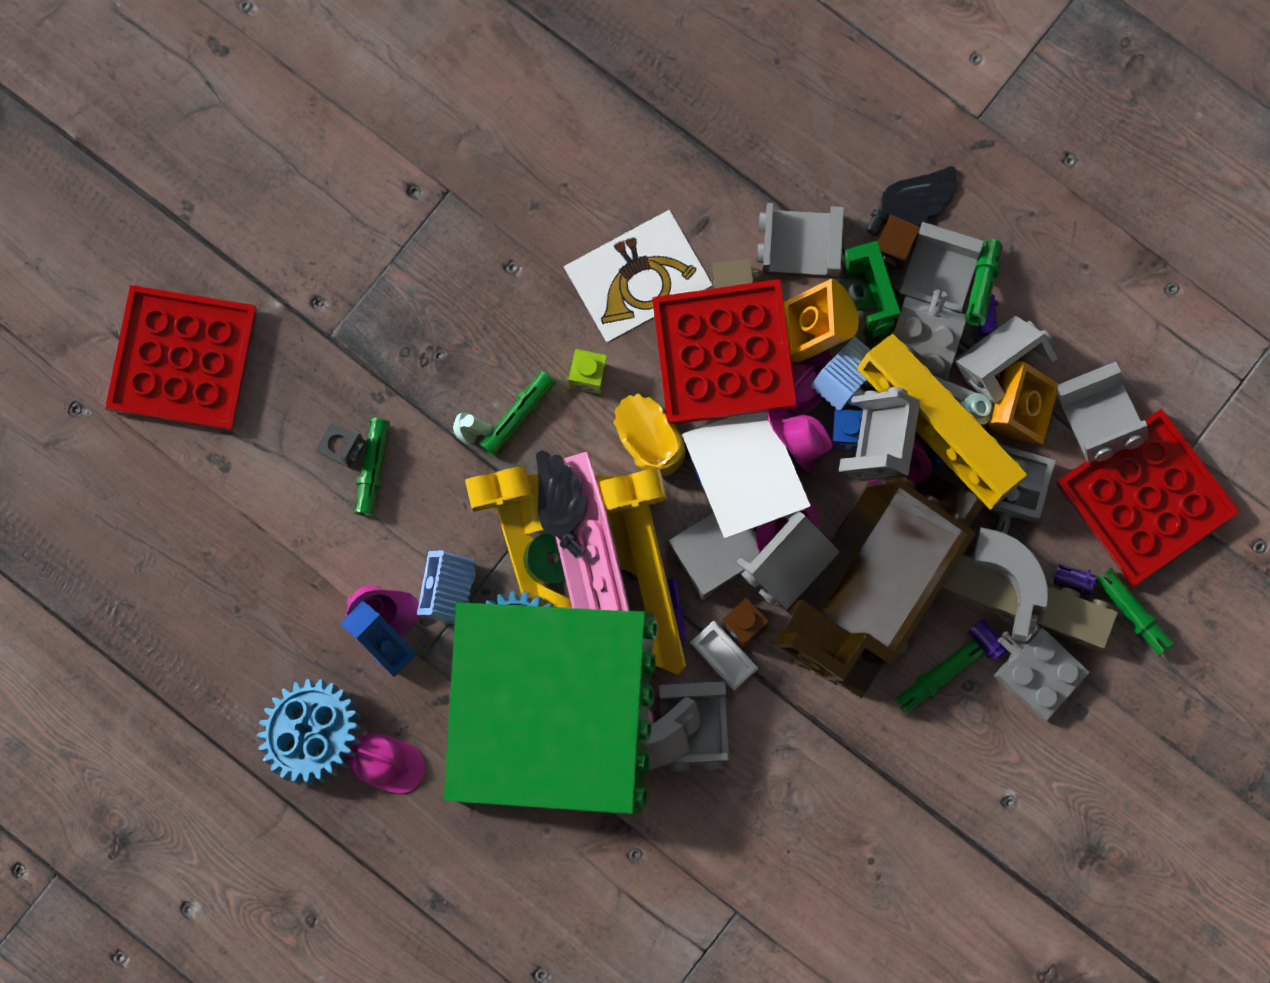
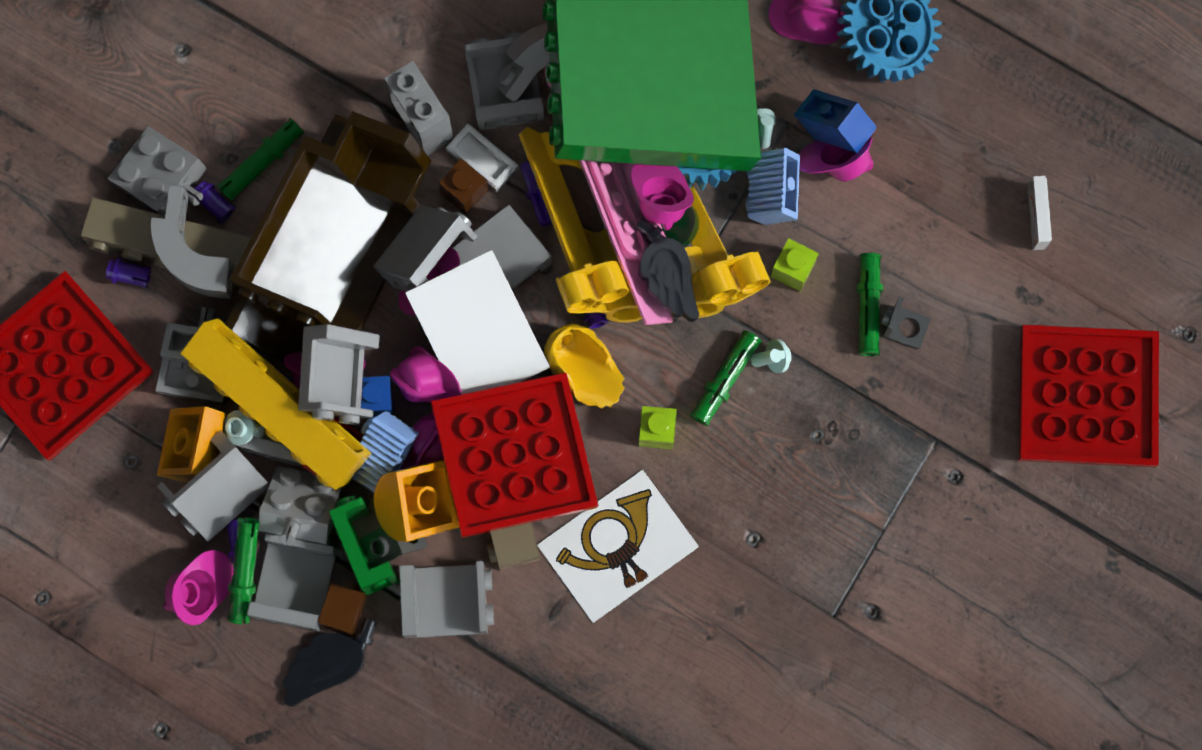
camera: 170 degrees right, 0 degrees up
light grey panel [1056,362,1148,463] -> none
green pin [1096,568,1175,657] -> none
none -> dark pink piece [163,550,233,626]
none -> light grey window [384,61,453,155]
none -> dark pink piece [631,164,694,230]
none -> light aqua plate [757,109,776,149]
none -> lime brick [770,238,819,292]
none -> white tile [1027,176,1052,250]

